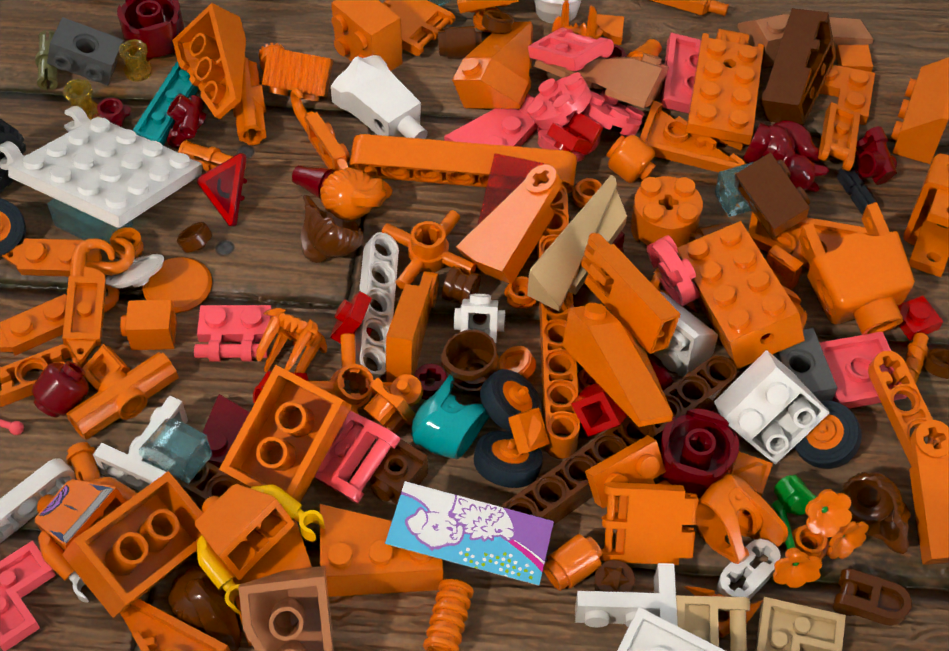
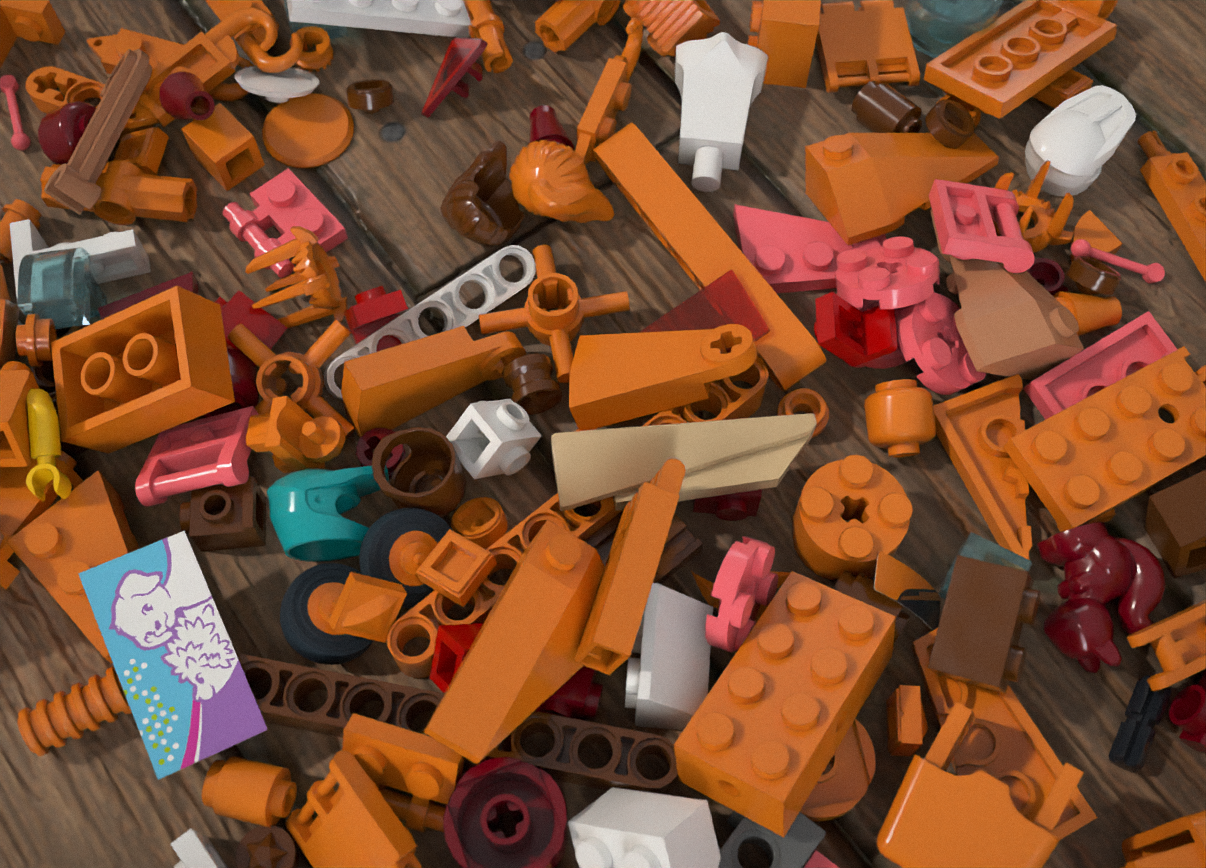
camera: 50 degrees right, 10 degrees up
none -> orange plate [16,314,57,367]
none -> nougat piece [44,49,152,215]
none -> dark red cone [159,71,215,120]
none -> orange tile [416,529,497,607]
none -> sticker [874,551,941,630]
none -> reddish brown tile [1066,256,1122,295]
none -> coral hinge [1071,239,1165,284]

